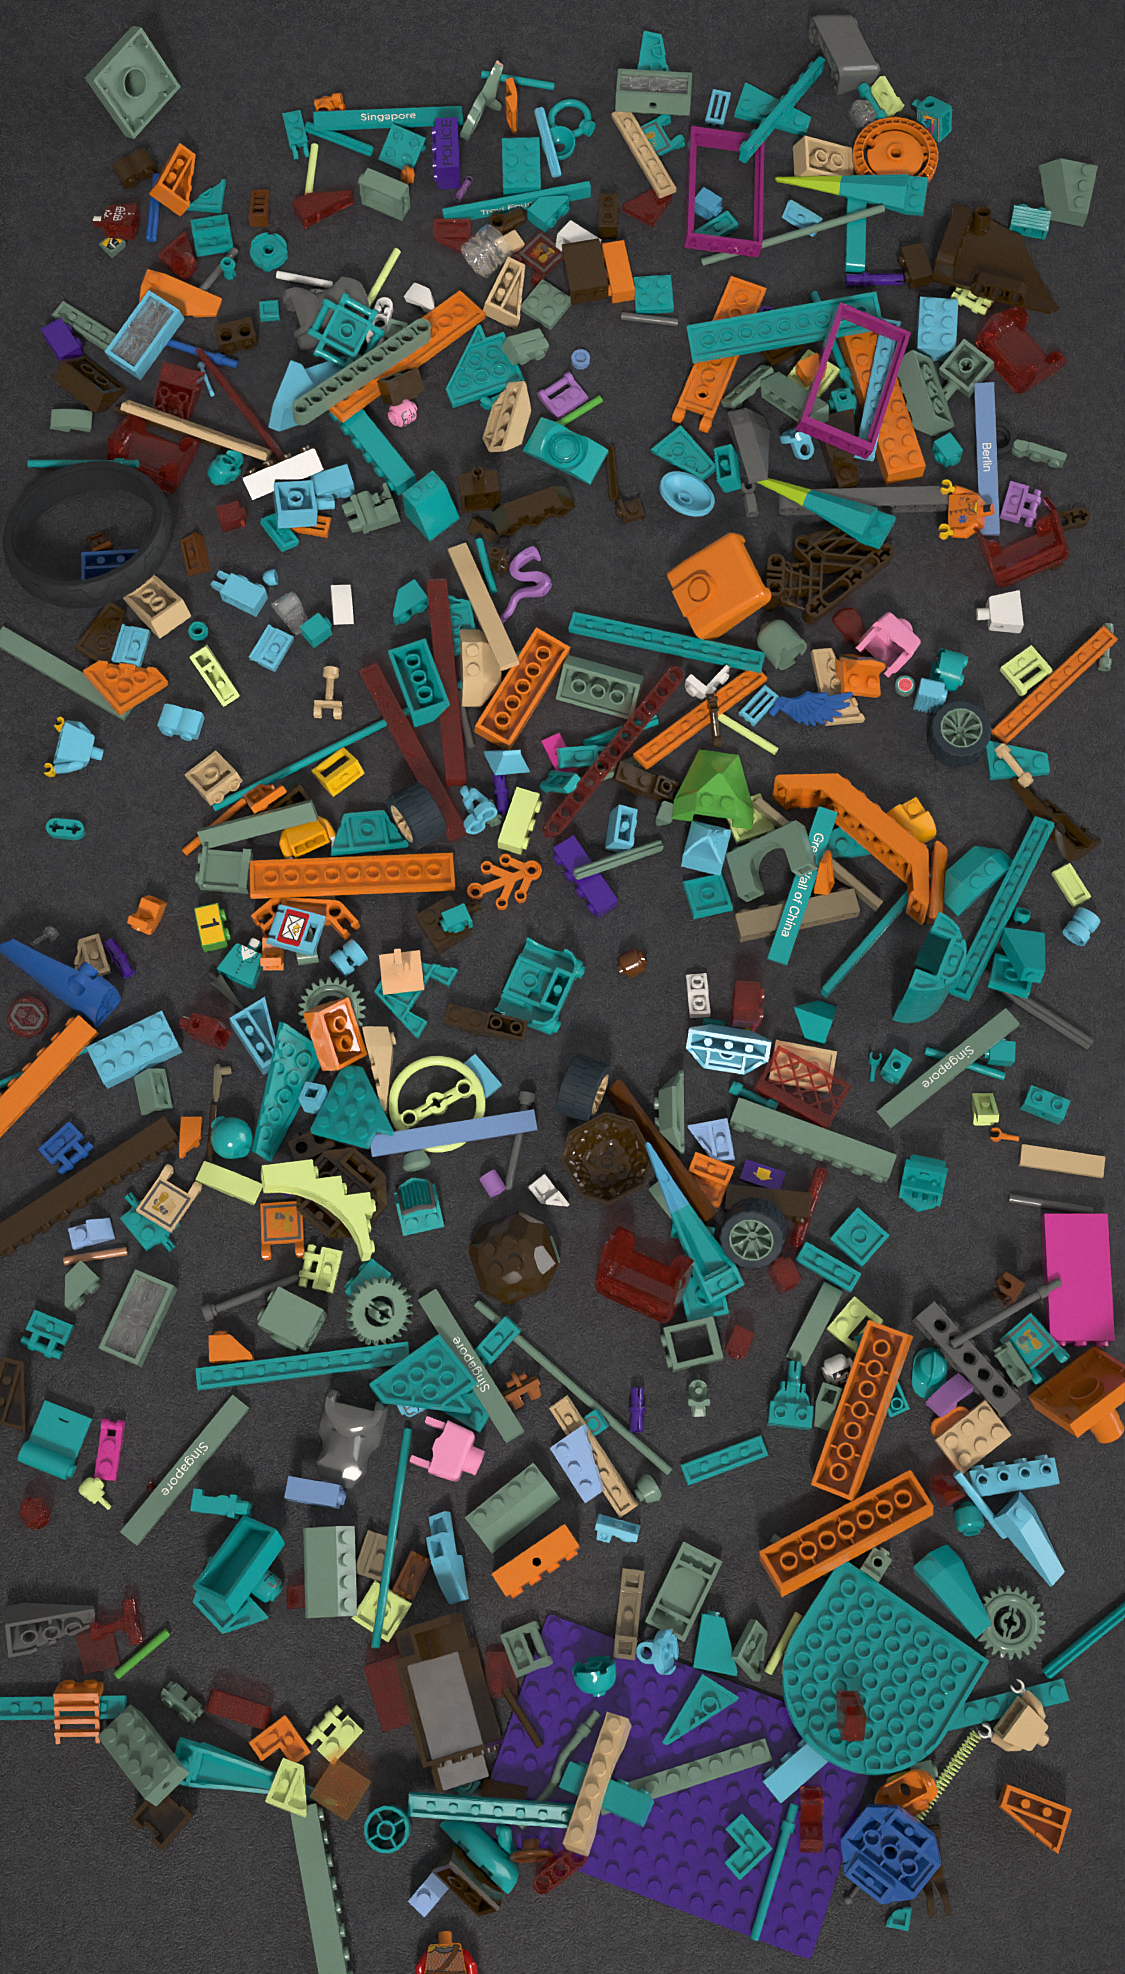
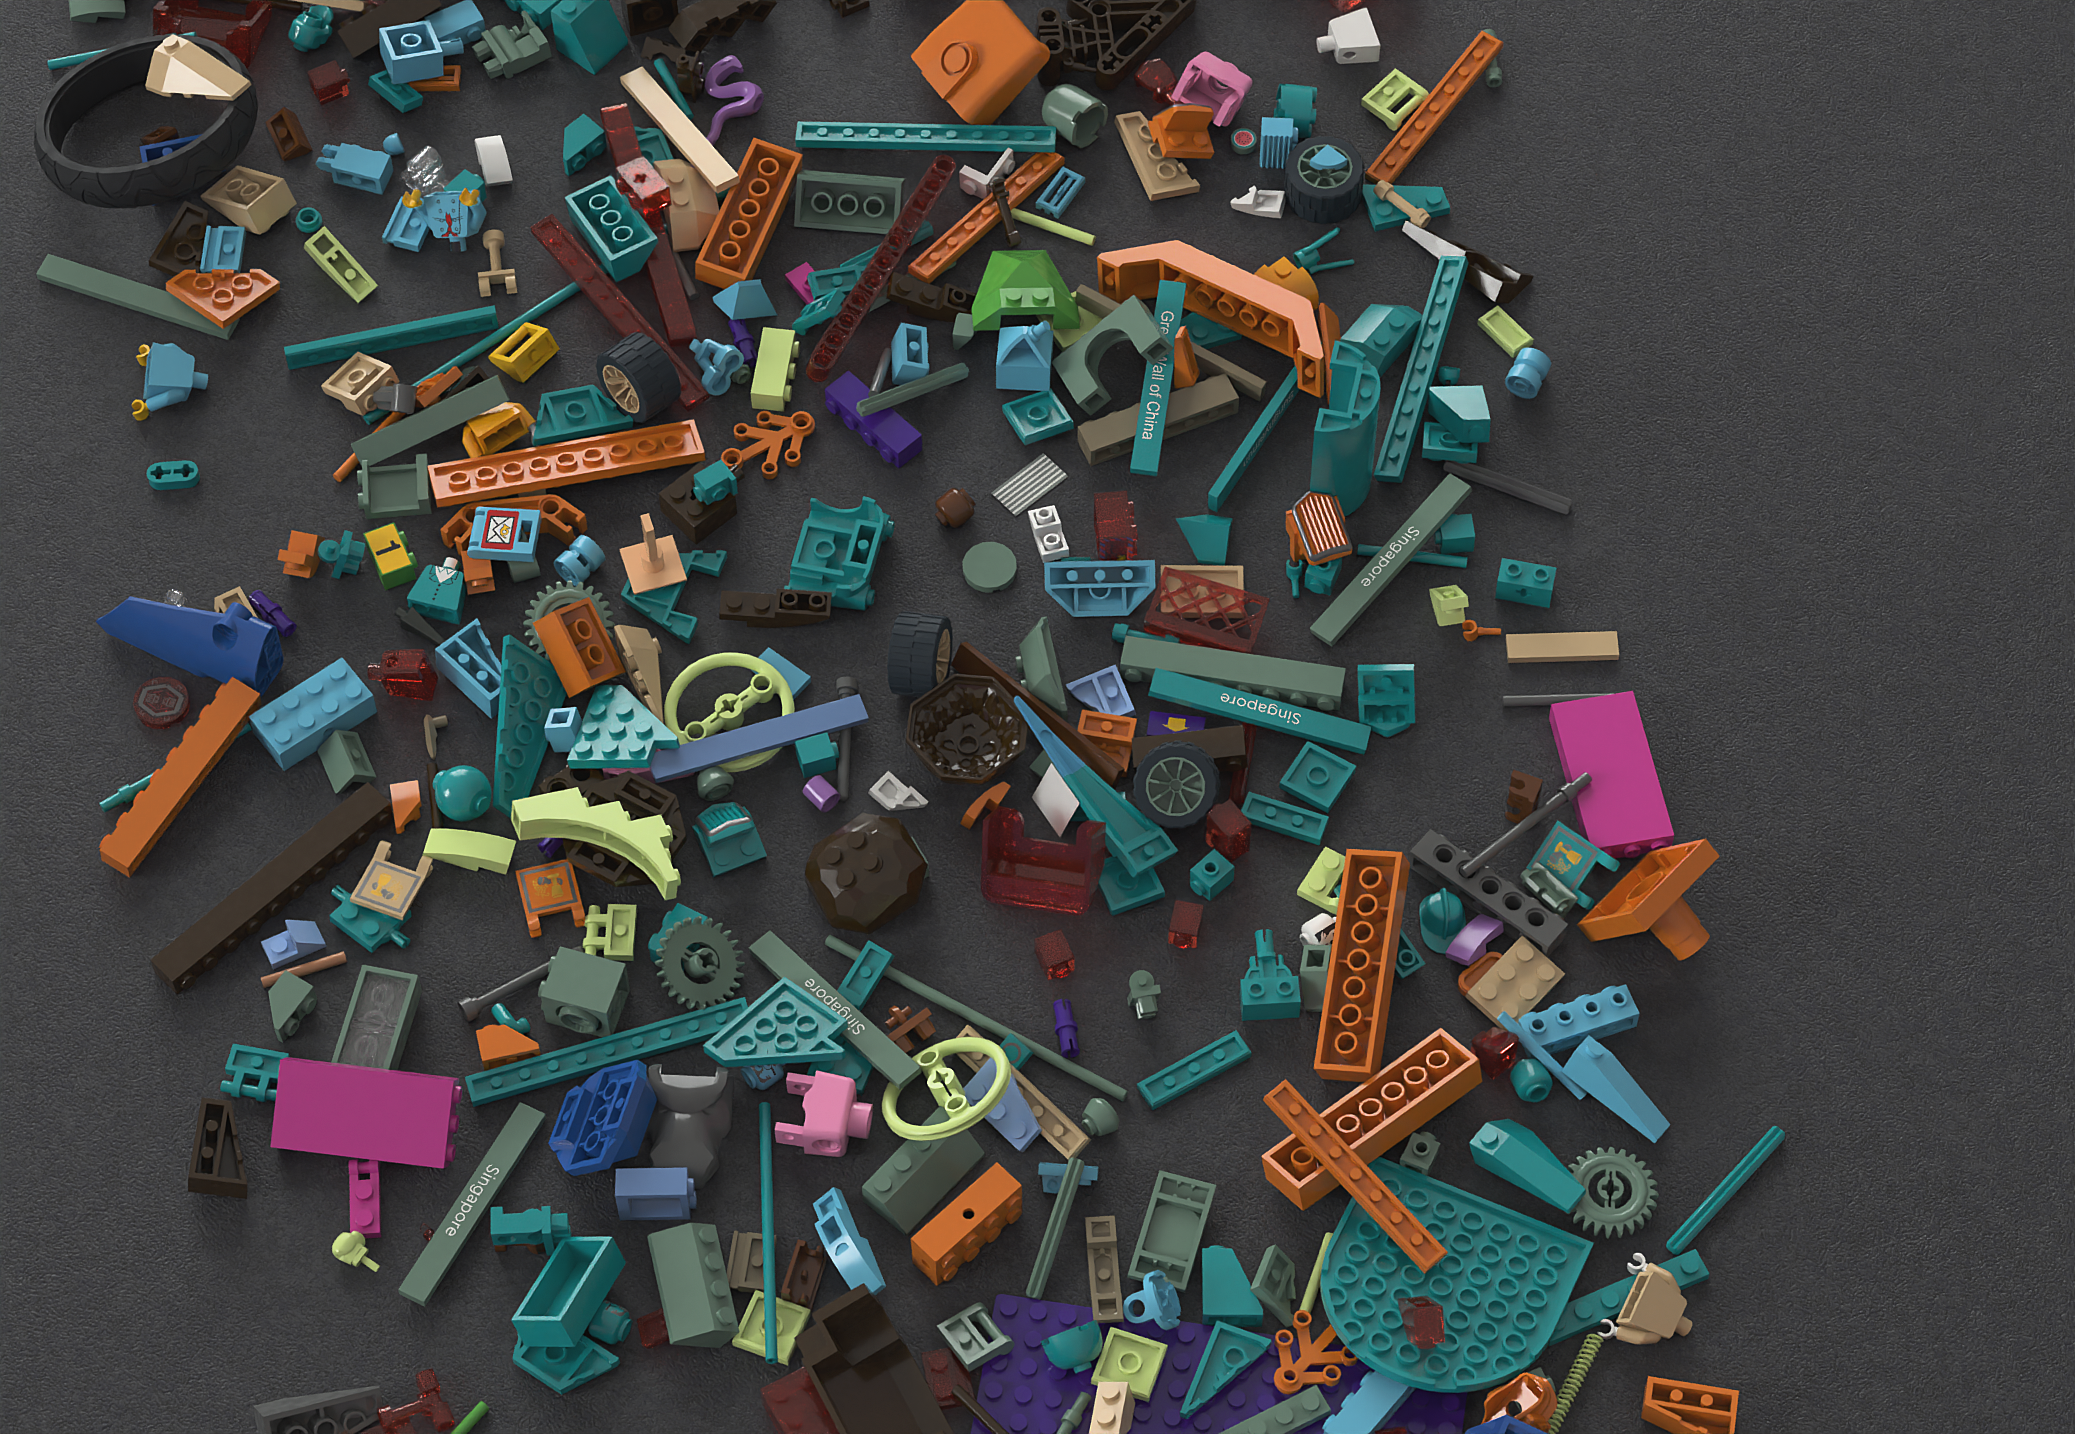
camera: 10 degrees left, 15 degrees down
teal door [18,1400,92,1480] -> none
clear red head [18,1497,51,1530] -> none
blue plate [38,1121,93,1176] -> none
medium azure brick [157,704,205,741] -> none
sand green window [660,1316,724,1372] -> none
blue animal [768,691,853,726] -> none
sand green slope [786,1282,843,1367] -> none
none -> tan wedge [145,34,251,101]
none -> dark pink brick [270,1057,463,1169]
none -> teal tile [284,305,499,370]
none -> teal hips [318,530,366,579]
none -> dark grey piece [373,384,417,414]
none -> medium azure torso [402,188,487,252]
none -> teal arm [491,1003,531,1035]
none -> blue piece [548,1060,657,1176]
none -> clear red brick [615,156,672,218]
none -> teal brick [795,732,839,778]
none -> dark grey bar [868,348,892,397]
none -> yellowish green piece [882,1037,1011,1141]
none -> orange slope [960,782,1011,829]
none -> sand green tile [962,542,1017,593]
none -> light grey sticker [991,453,1068,516]
none -> sand green axle [1026,1158,1085,1300]
none -> white sticker [1032,763,1079,837]
none -> clear red brick [1034,929,1074,980]
none -> yellowish green plate [1091,1327,1168,1402]
none -> teal tile [1148,668,1371,755]
none -> teal brick [1190,849,1235,901]
none -> white slope [1231,186,1286,218]
none -> orange tile [1263,1079,1448,1274]
none -> orange plant [1274,1310,1358,1395]
none -> orange piece [1286,491,1352,566]
none -> teal plant [1293,227,1354,275]
none -> medium azure tile [1310,145,1347,170]

